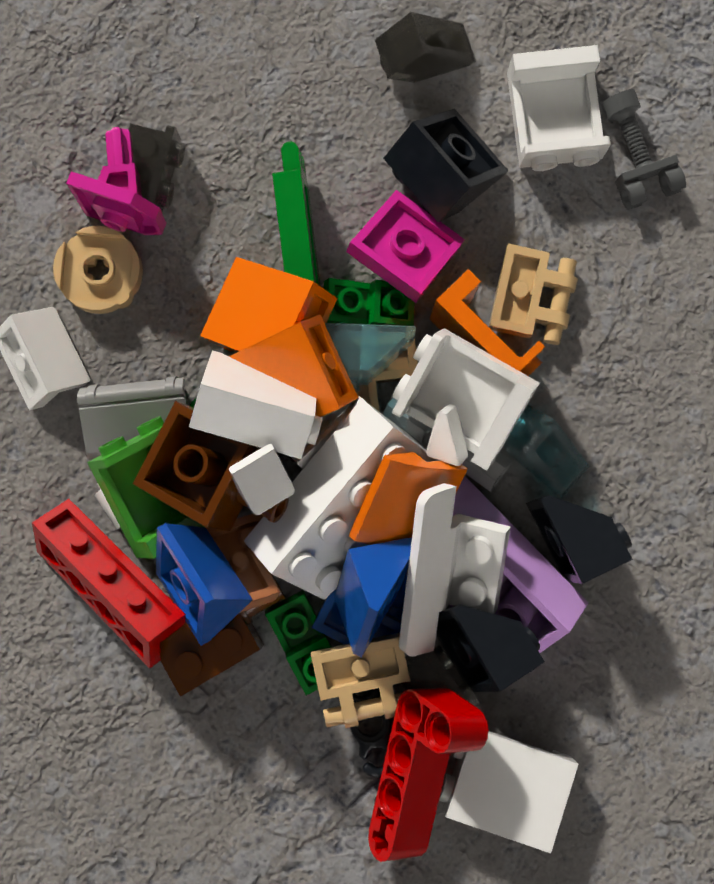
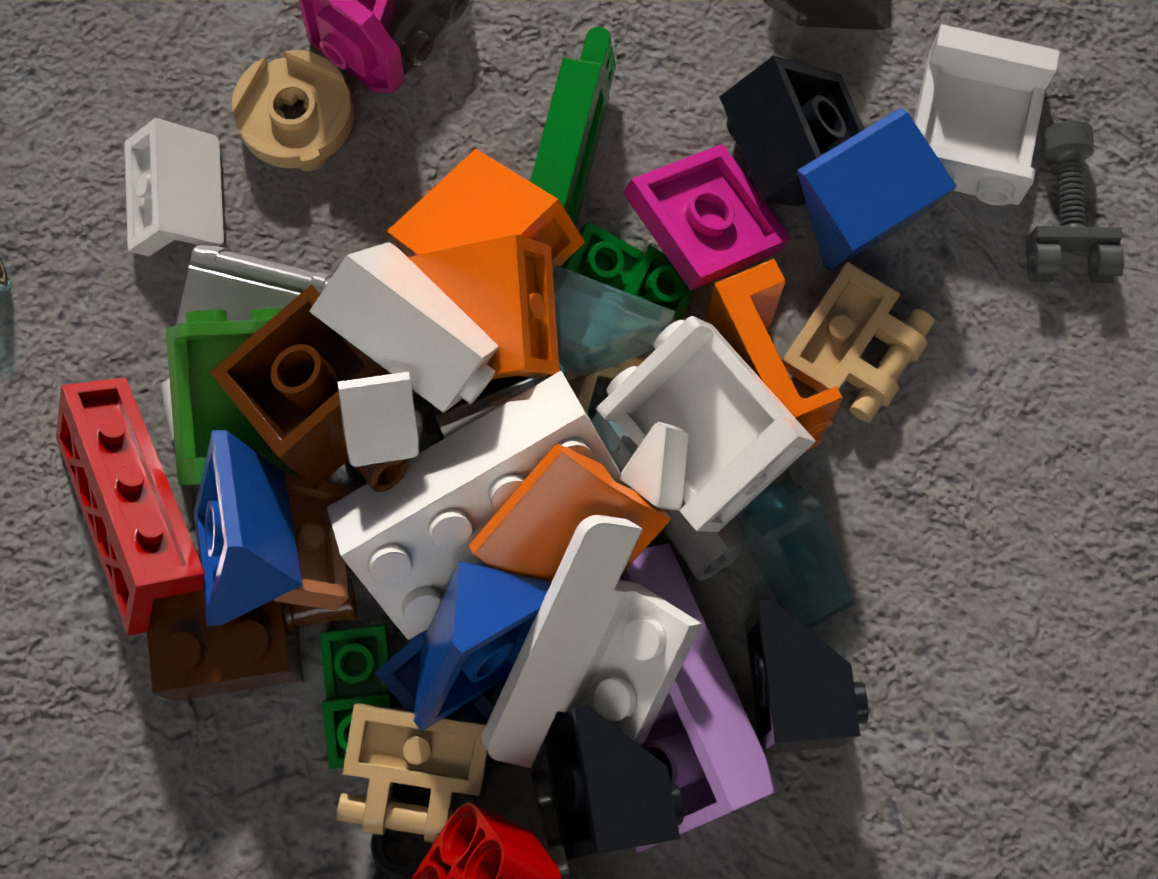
camera: 25 degrees right, 10 degrees down
none -> blue slope [797,108,957,272]

